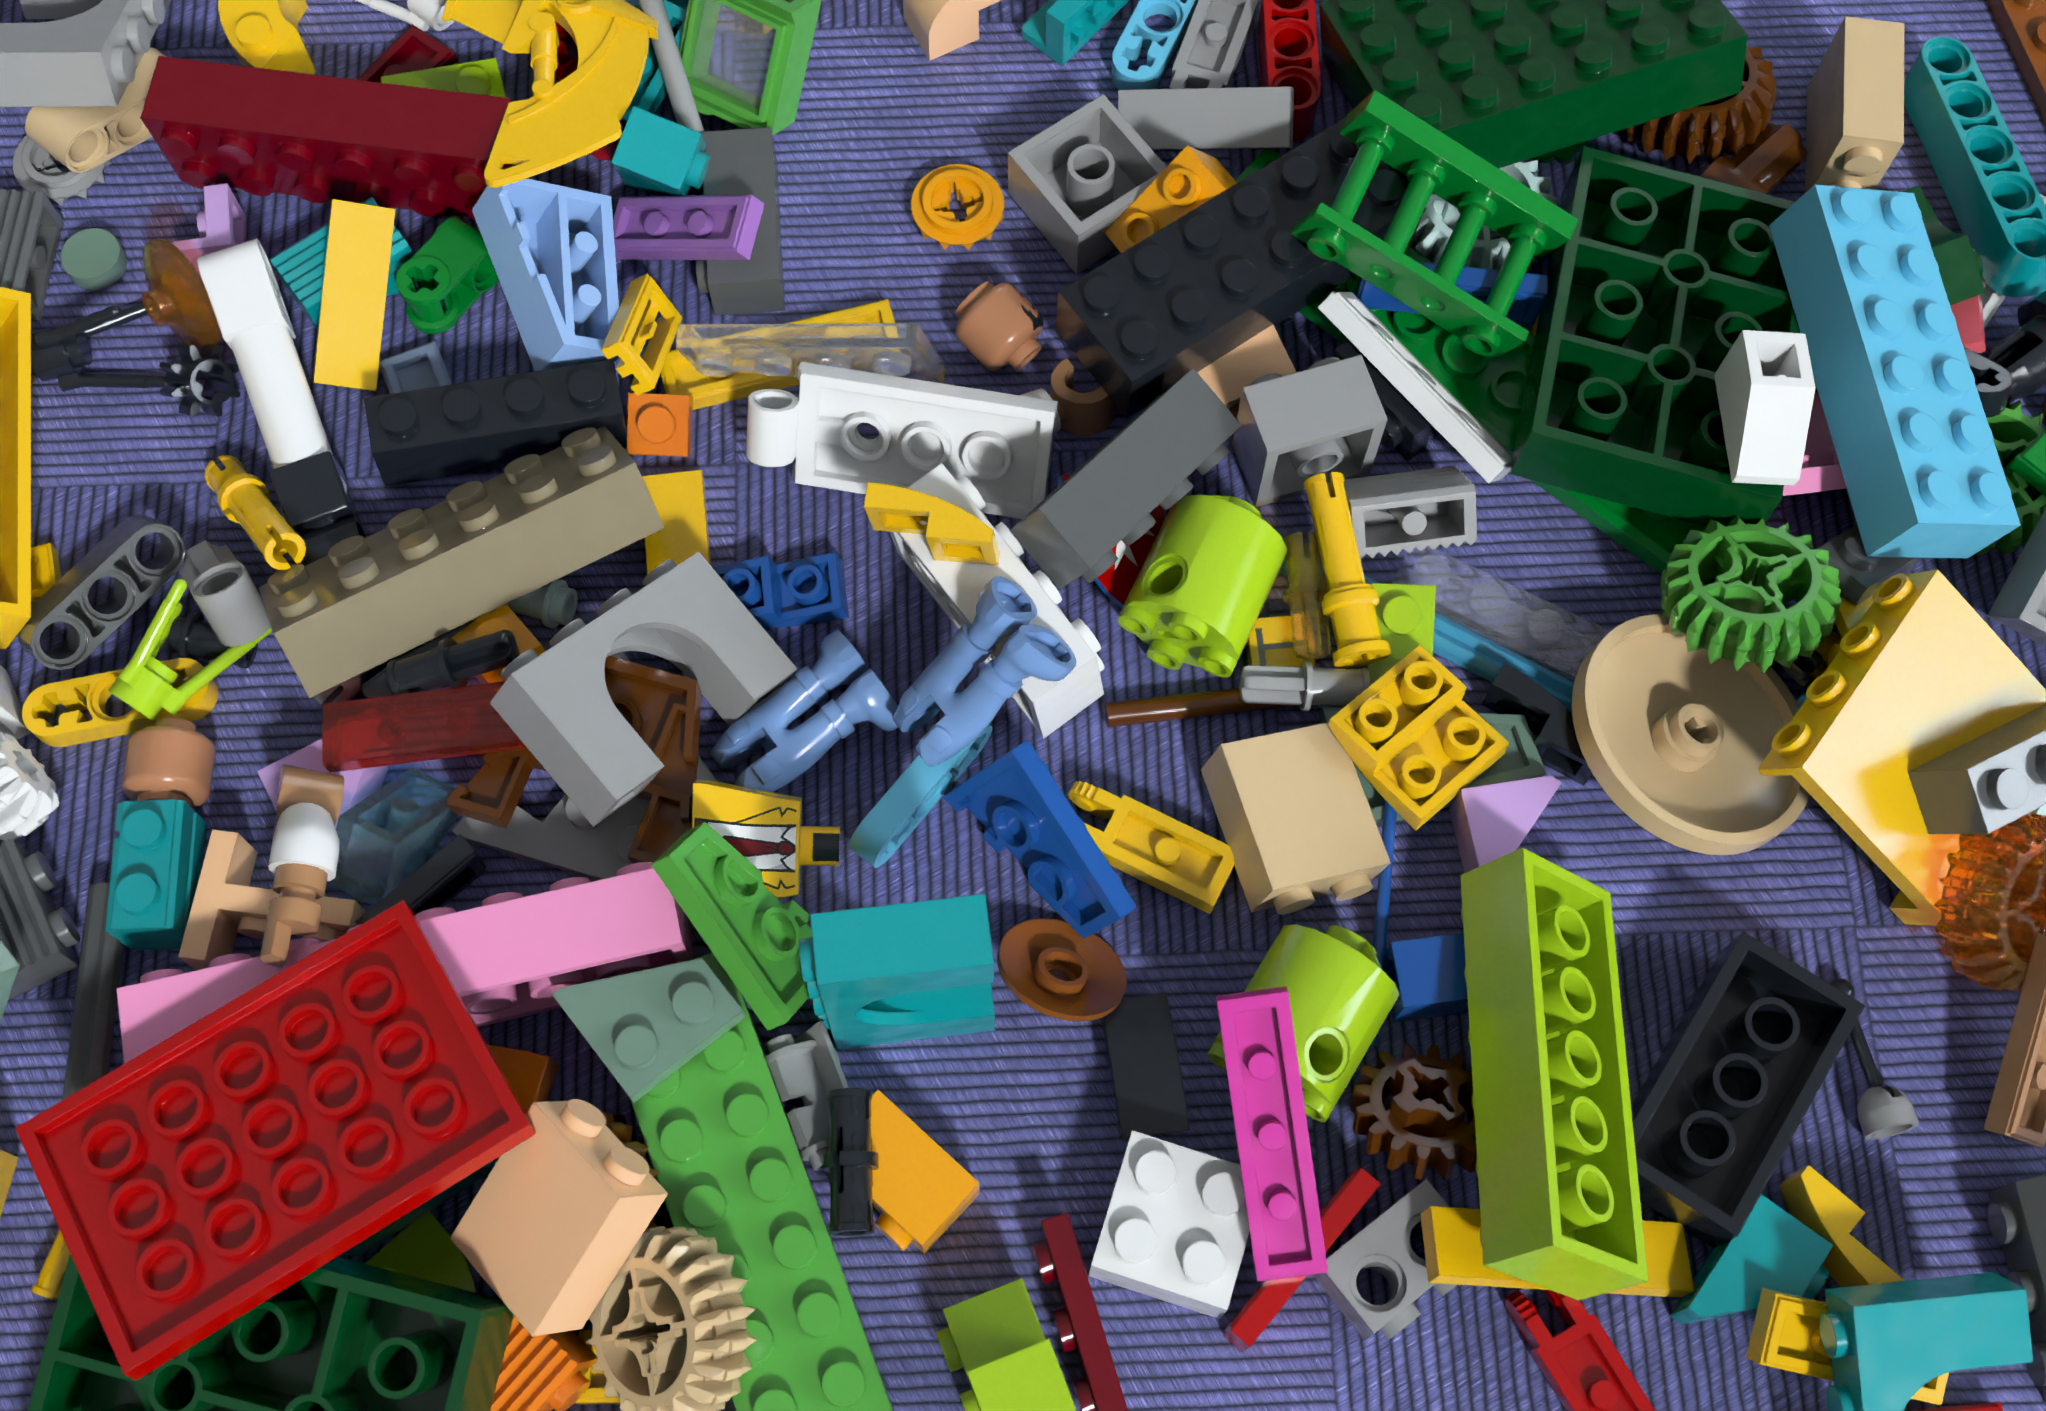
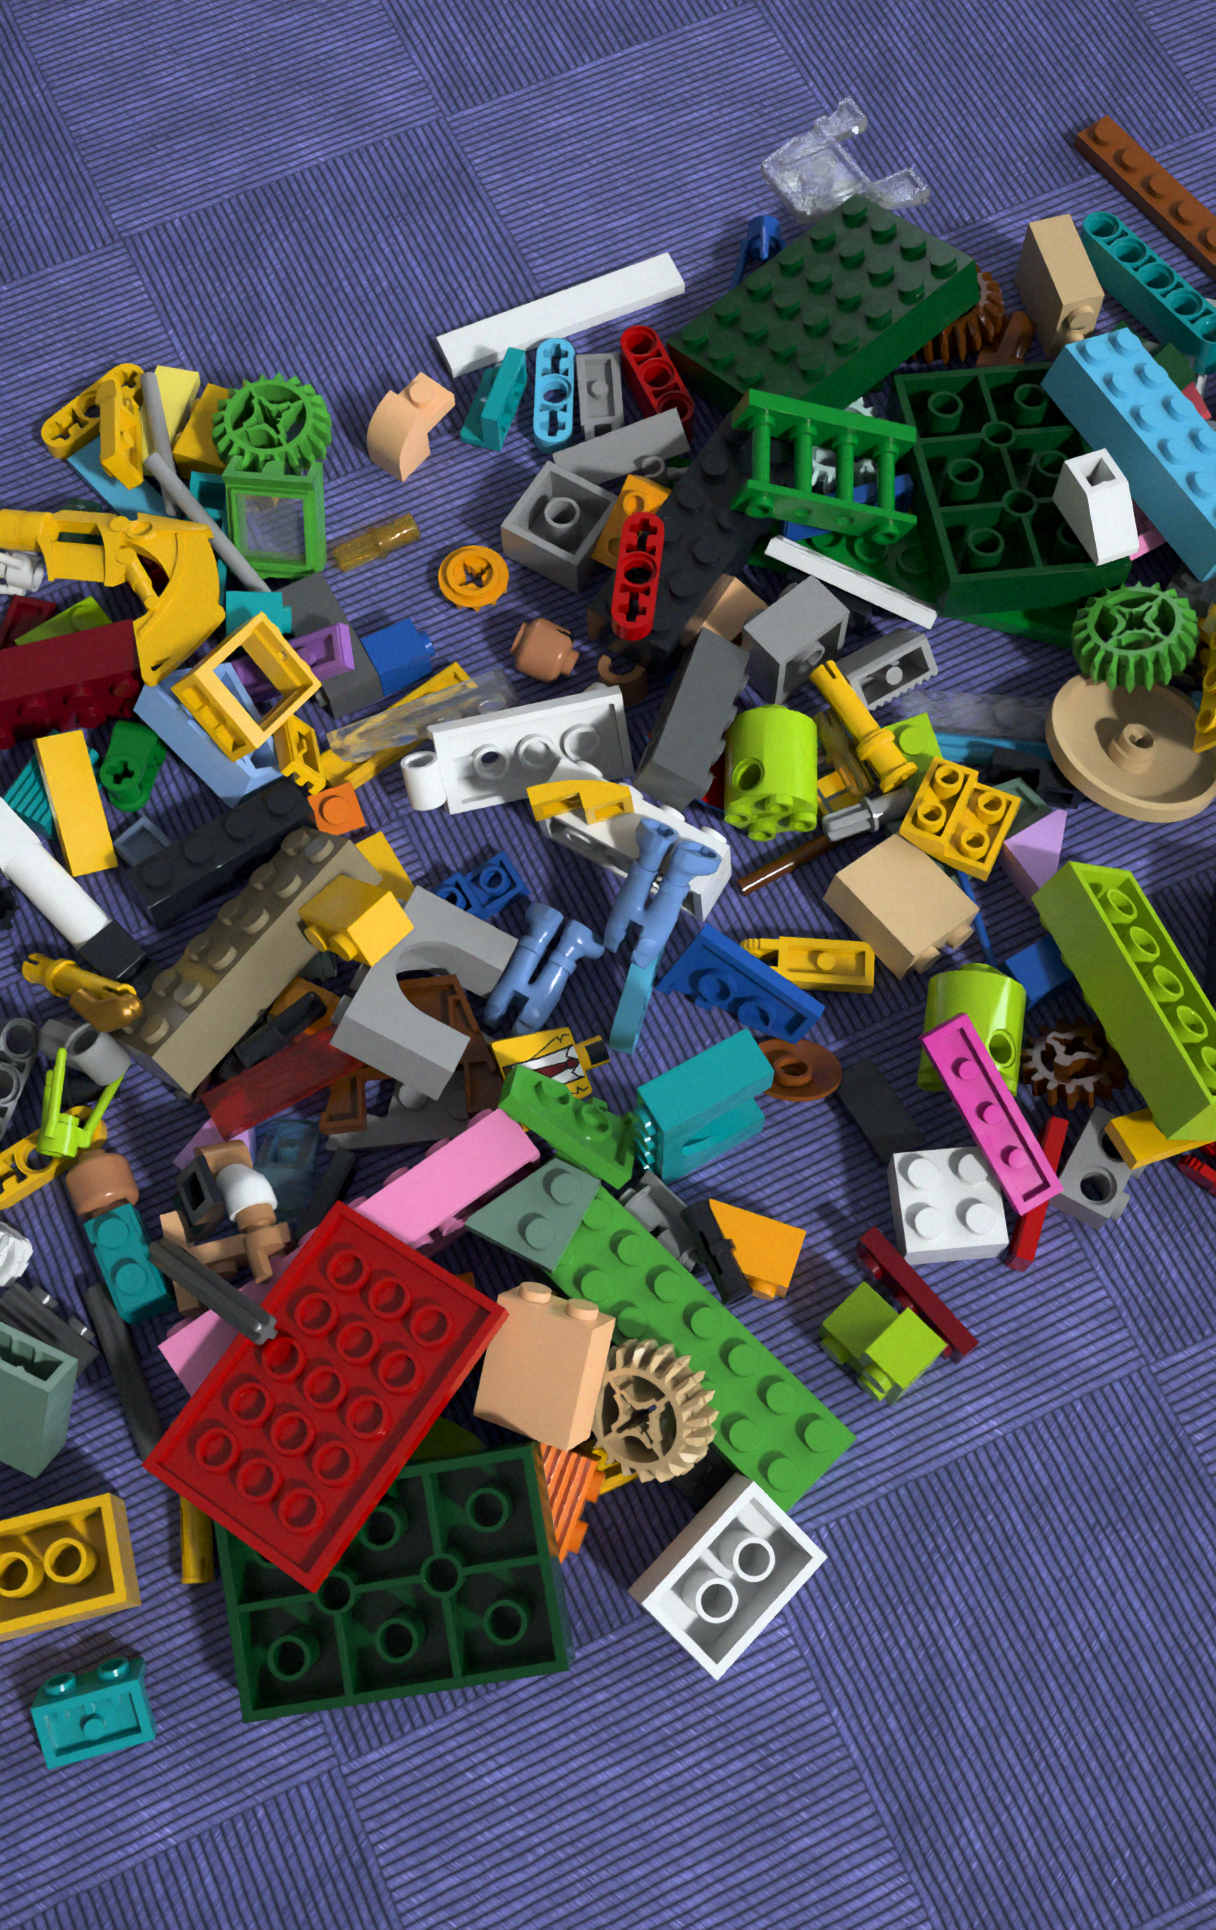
camera: 20 degrees left, 0 degrees up
none -> pearl gold arm [69,988,143,1033]
none -> dark grey axle [148,1237,278,1345]
none -> yellow window [170,611,322,763]
none -> black slope [171,1155,225,1243]
none -> yellow brick [297,874,414,967]
none -> clear yellow axle [332,513,421,572]
none -> blue brick [360,617,435,697]
none -> red beam [611,512,664,641]
none -> light grey hand [641,456,689,487]

